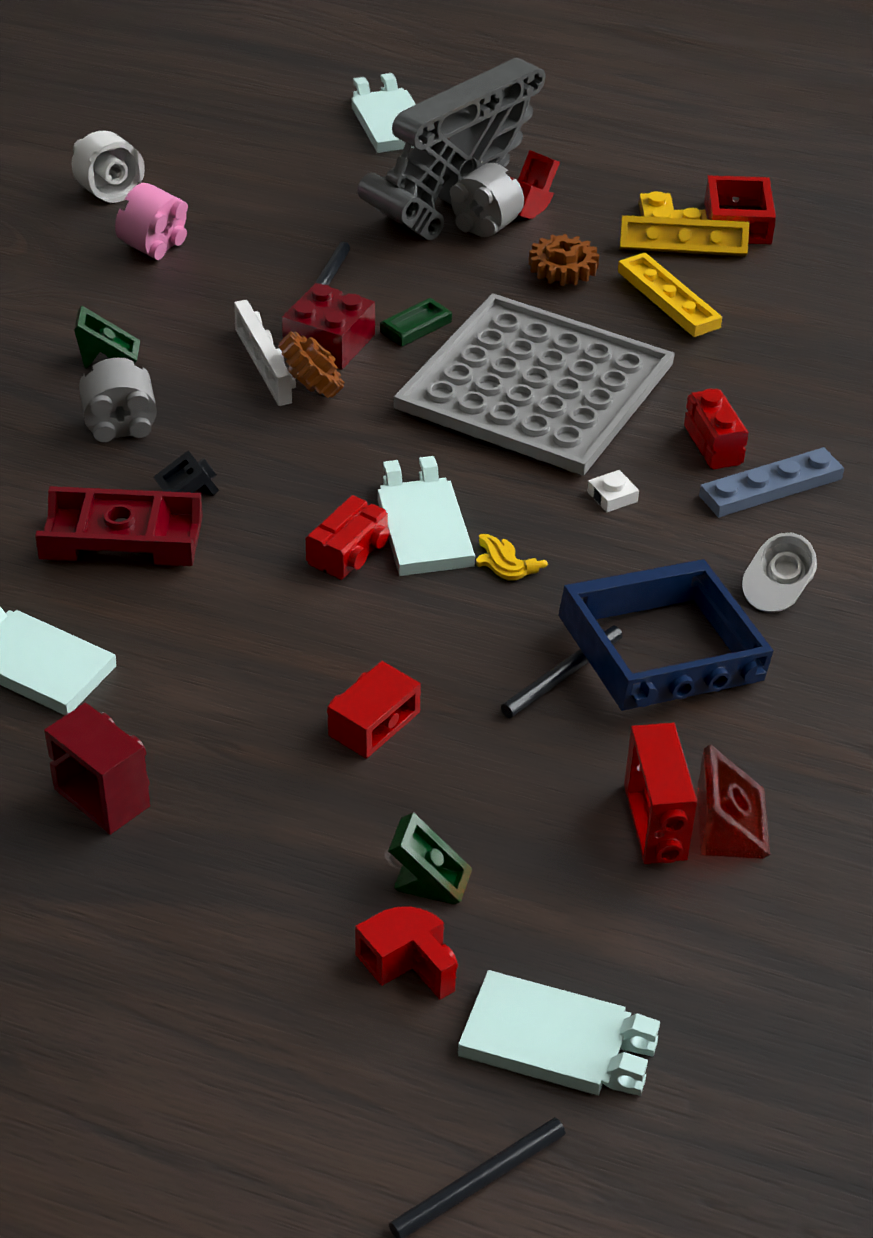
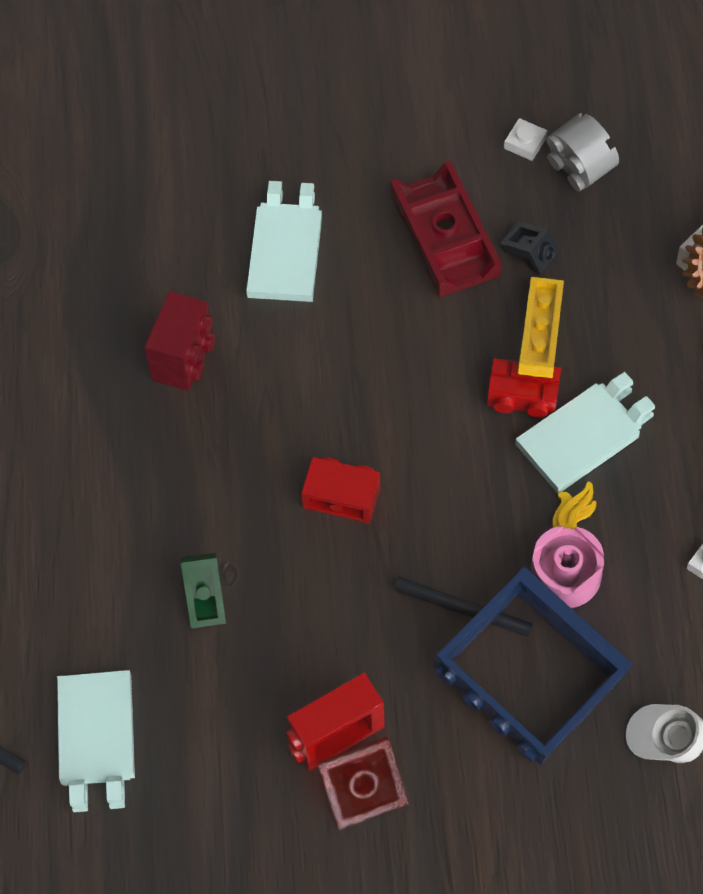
camera: 70 degrees right, 20 degrees up
dark green slope [74,306,140,369] -> none
red brick [355,907,458,1000] -> none
none -> white plate [504,118,547,161]
none -> yellow plate [518,277,564,378]
none -> bright pink brick [530,526,604,609]

